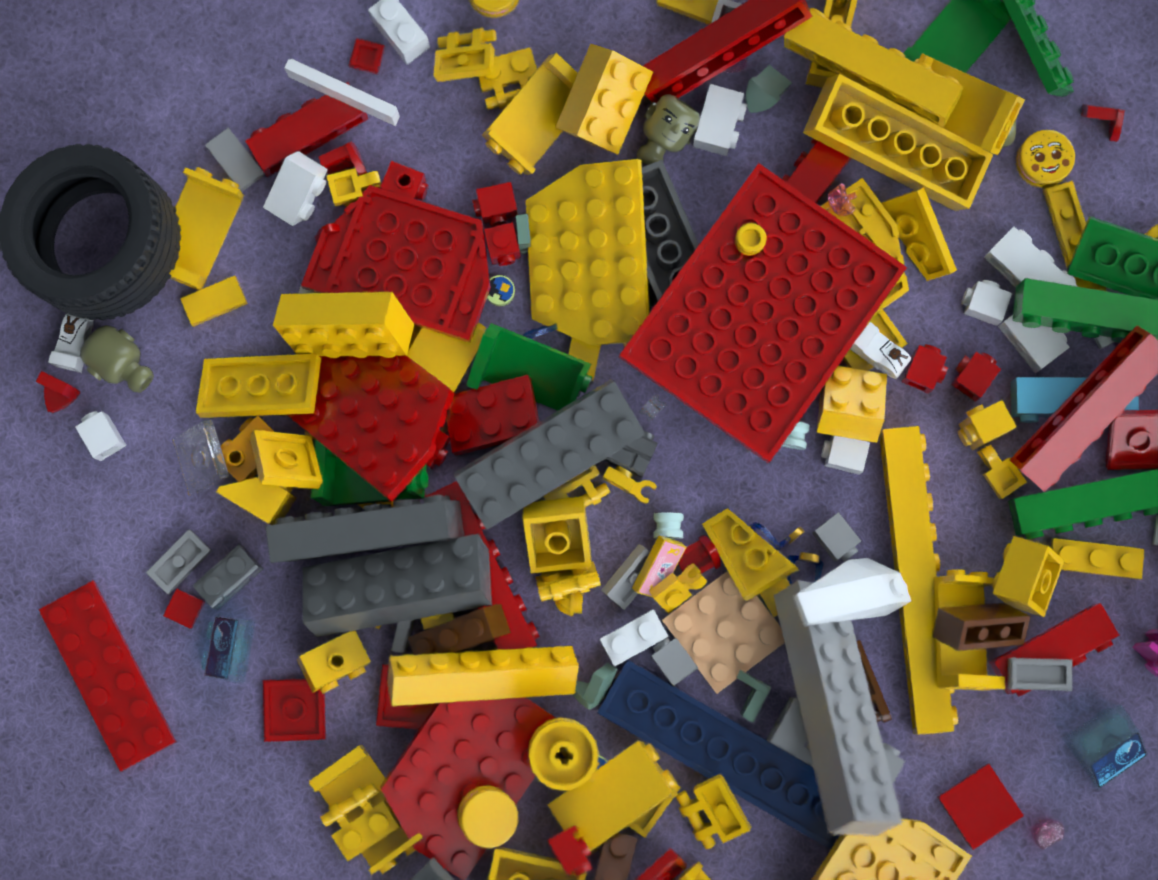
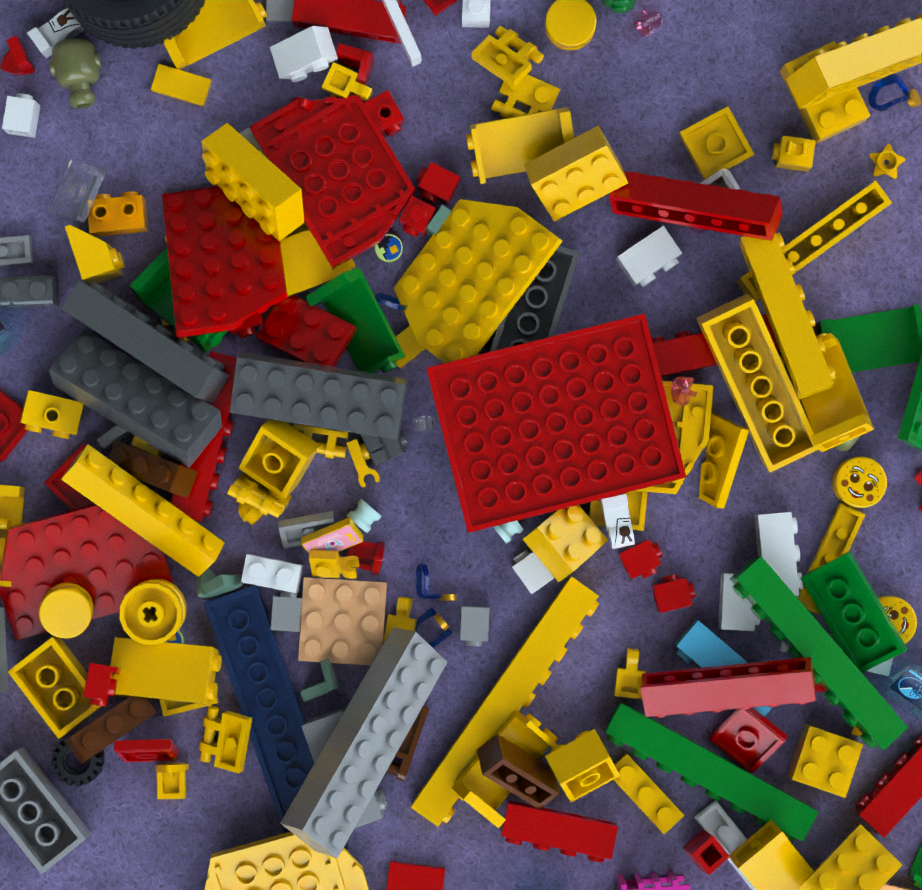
camera: 40 degrees right, 5 degrees up
yellow plate [196,354,321,418] -> none
yellow plate [250,430,323,489] -> none
olive piece [637,94,700,165] -> none
yellow wing [702,508,799,601] -> none
yellow tile [735,223,766,255] -> none
sand green tile [746,65,792,113] -> none
white wedge [793,558,912,625] -> none
yellow brick [958,400,1016,451] -> none
white brick [961,280,1012,326] -> none
light grey tile [1008,658,1072,691] -> none

